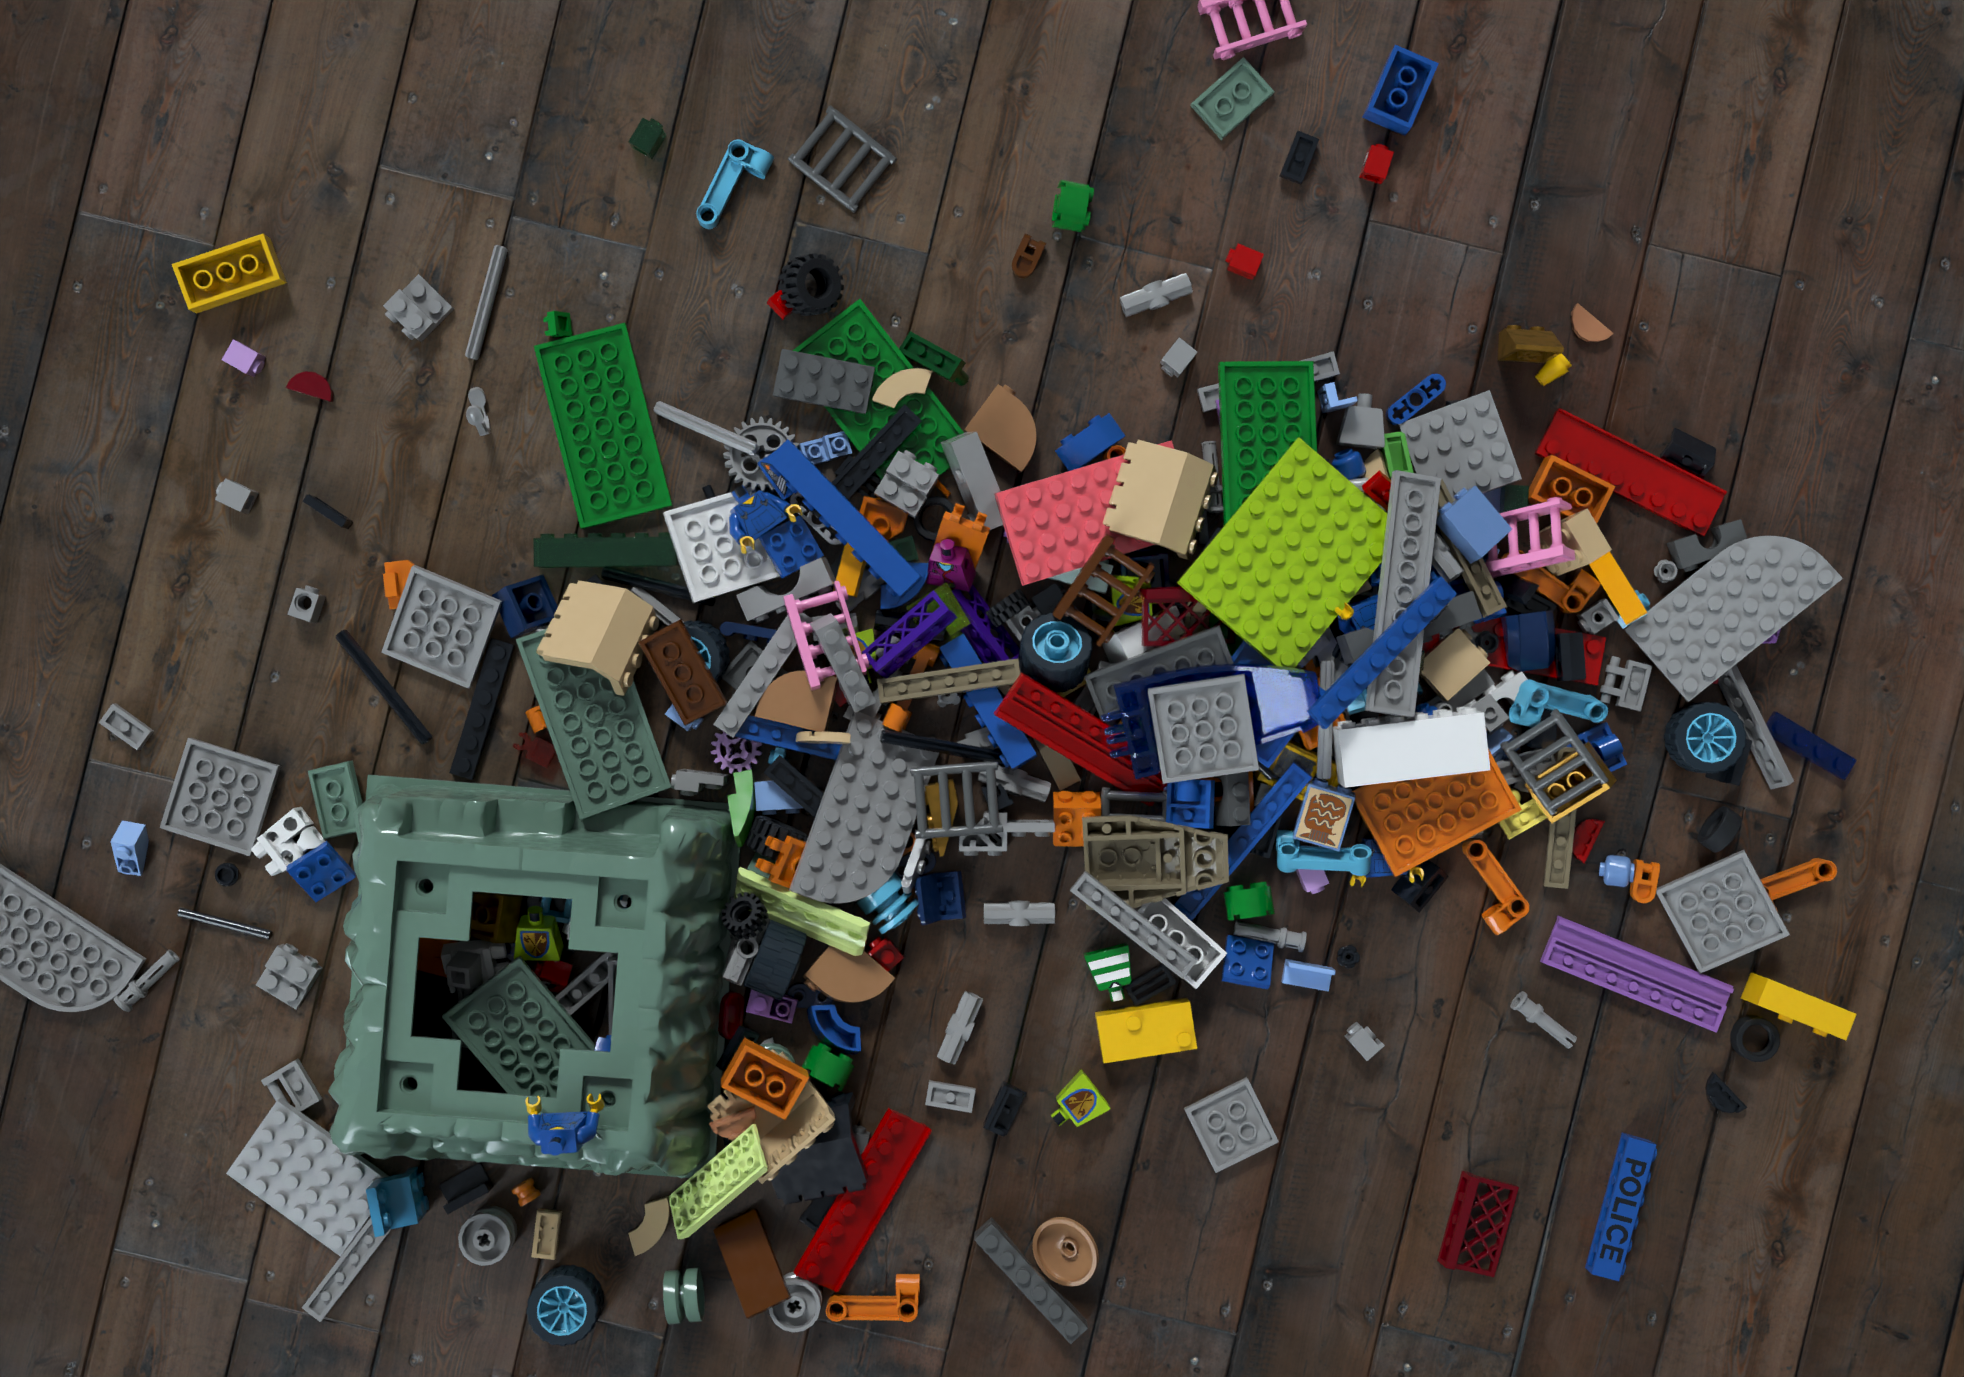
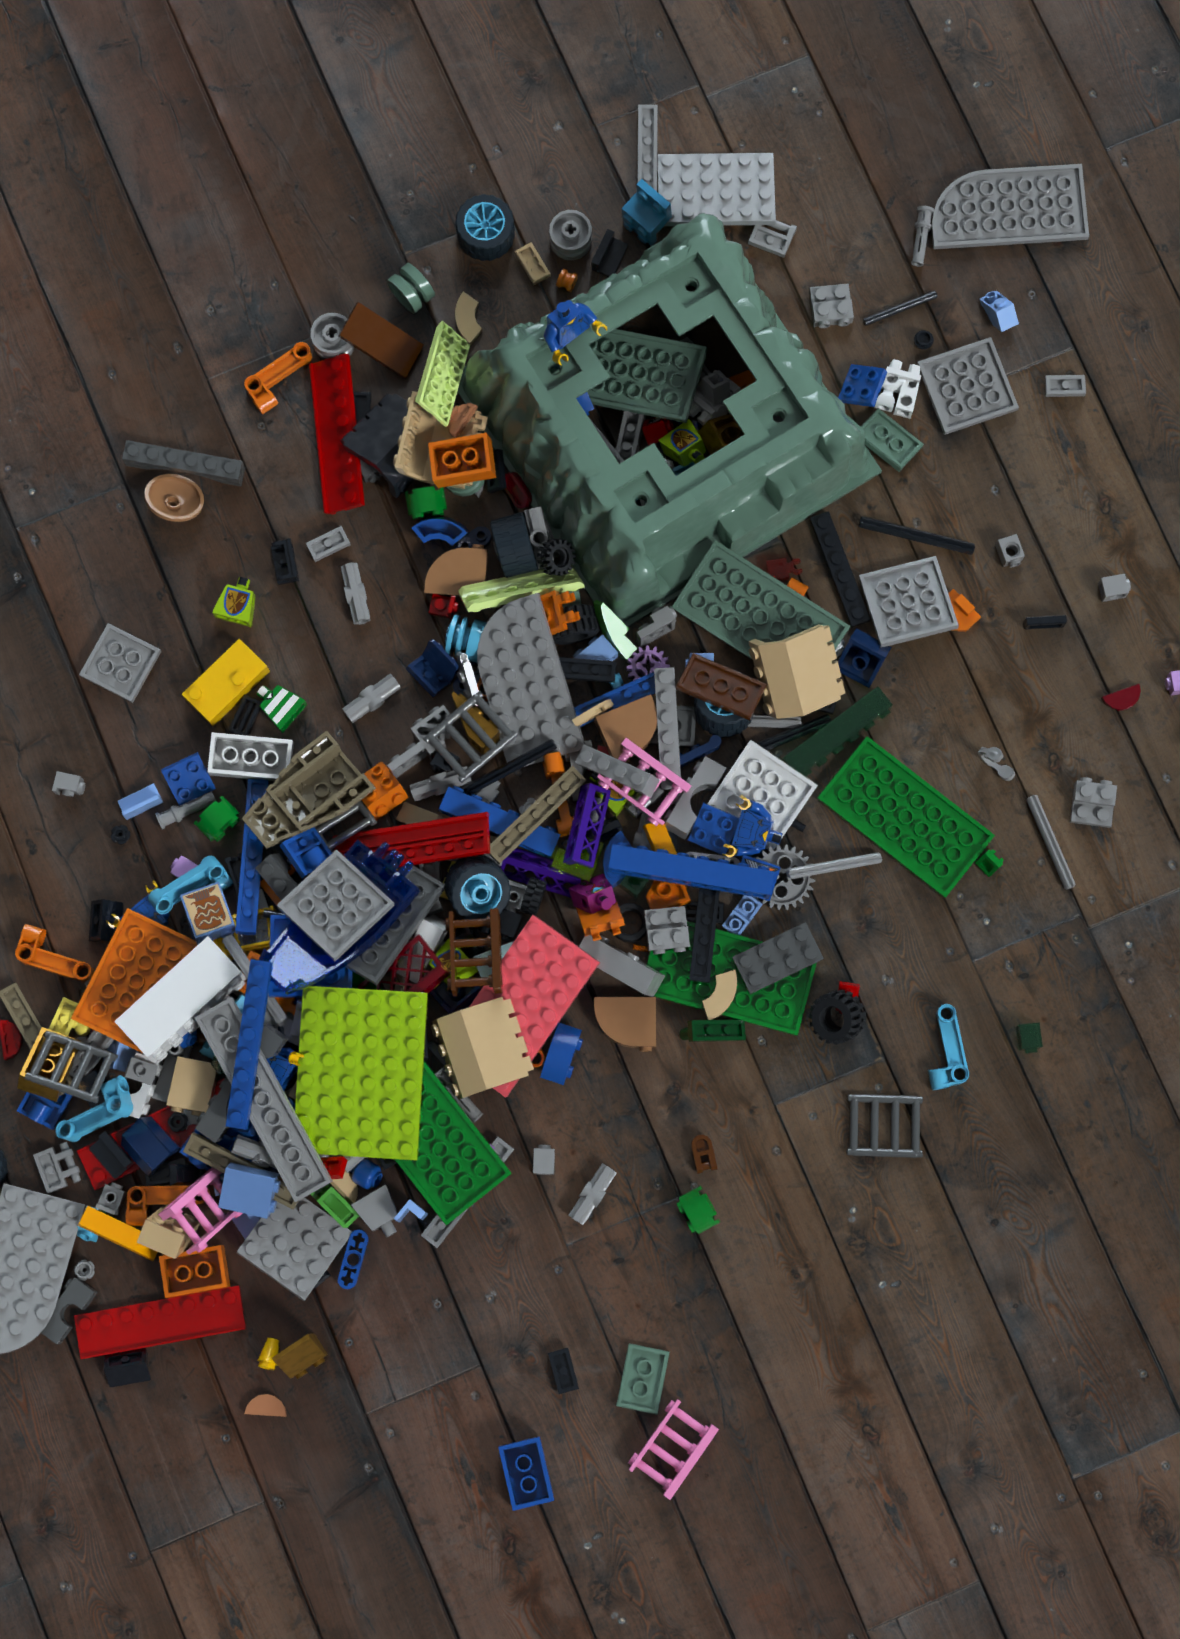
camera: 145 degrees right, 10 degrees down
medium lavender slope [746,989,798,1023] -> none
light grey plate [1070,871,1198,979] -> none
red brick [1225,243,1264,280] -> none
red brick [1359,144,1394,184] -> none
clear green brick [1499,485,1529,513] -> none

